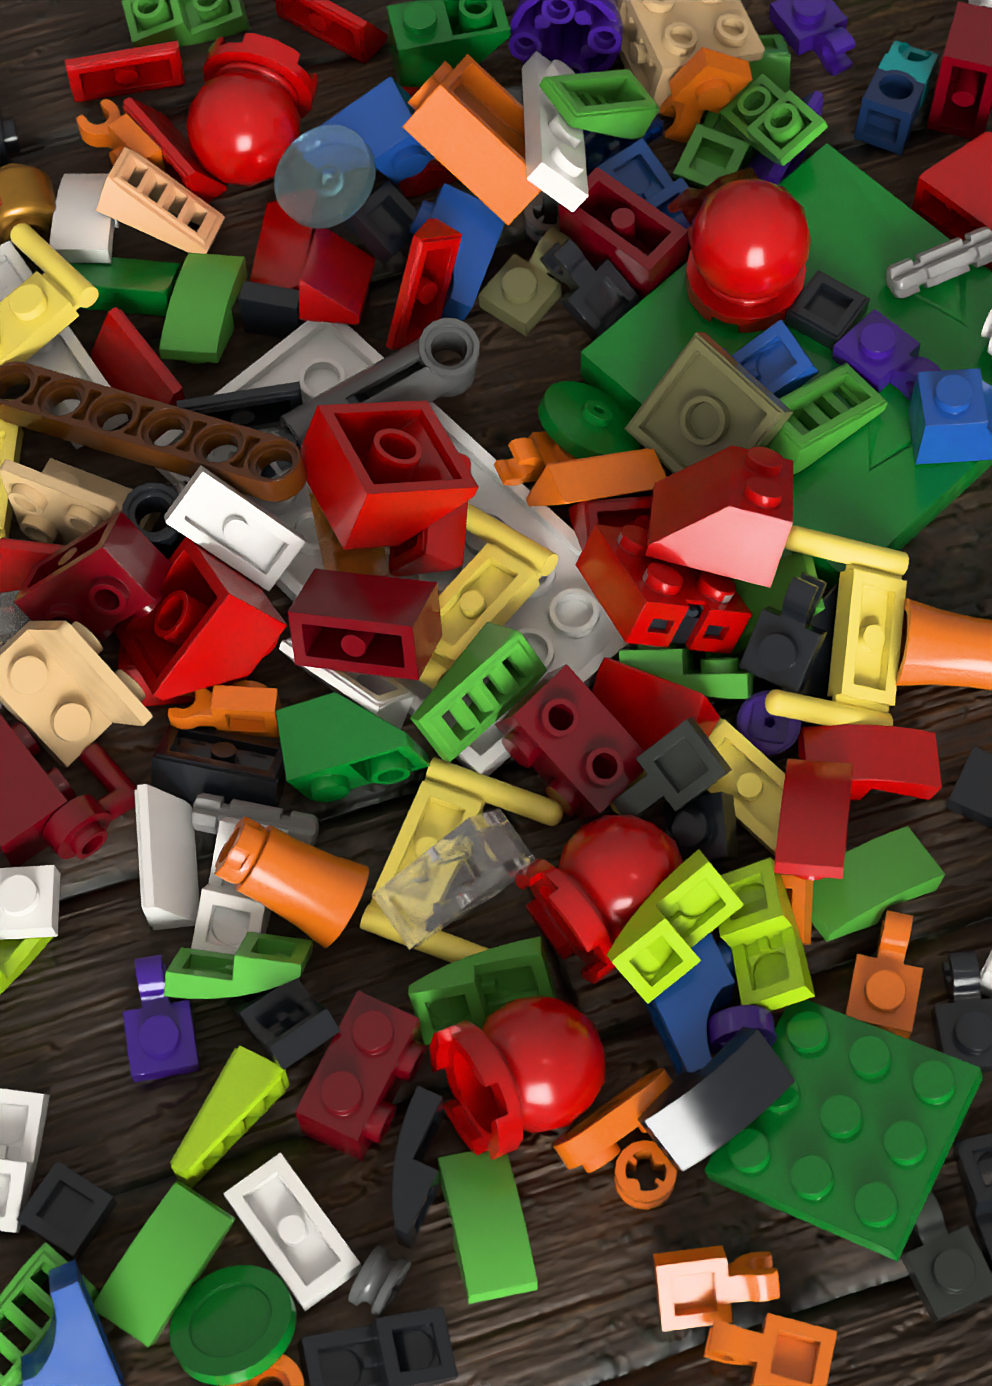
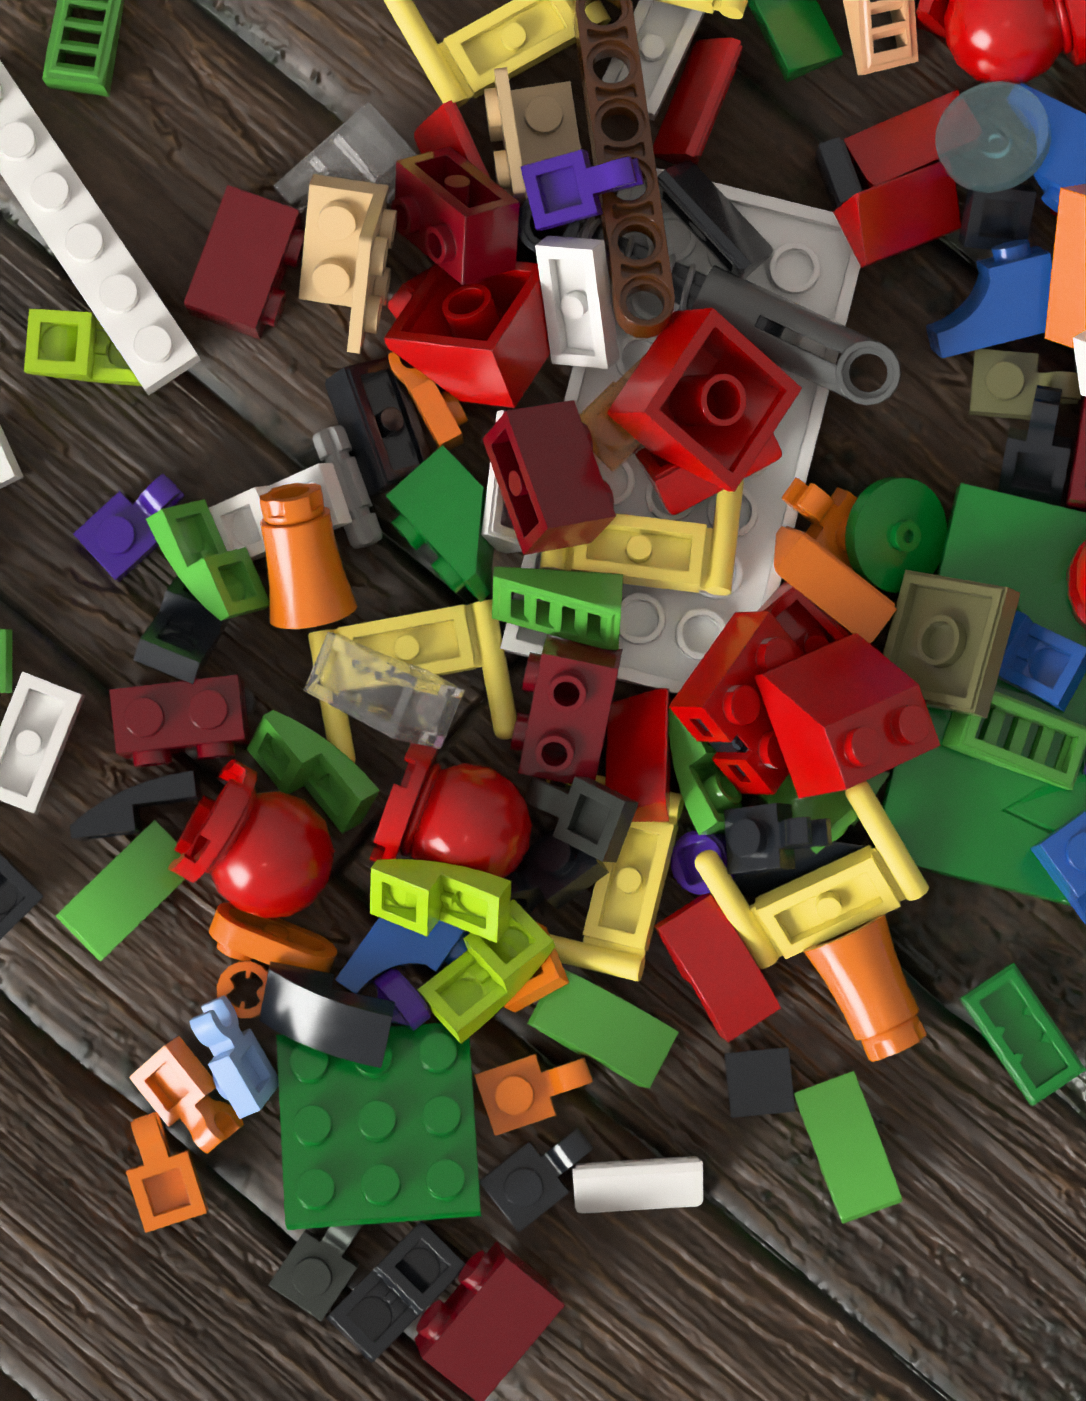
camera: 60 degrees right, 20 degrees up
dark red plate [42,743,137,859] -> none
white slope [135,784,200,930] -> none
bright green slope [159,253,248,364] -> none
lime slope [170,1045,290,1188] -> none
dark grey bush [348,1245,411,1318] -> none
red slope [386,218,462,350] -> none
red slope [774,759,854,880] -> none
none -> light blue plate [189,995,279,1119]
none -> dark purple plate [520,149,644,231]

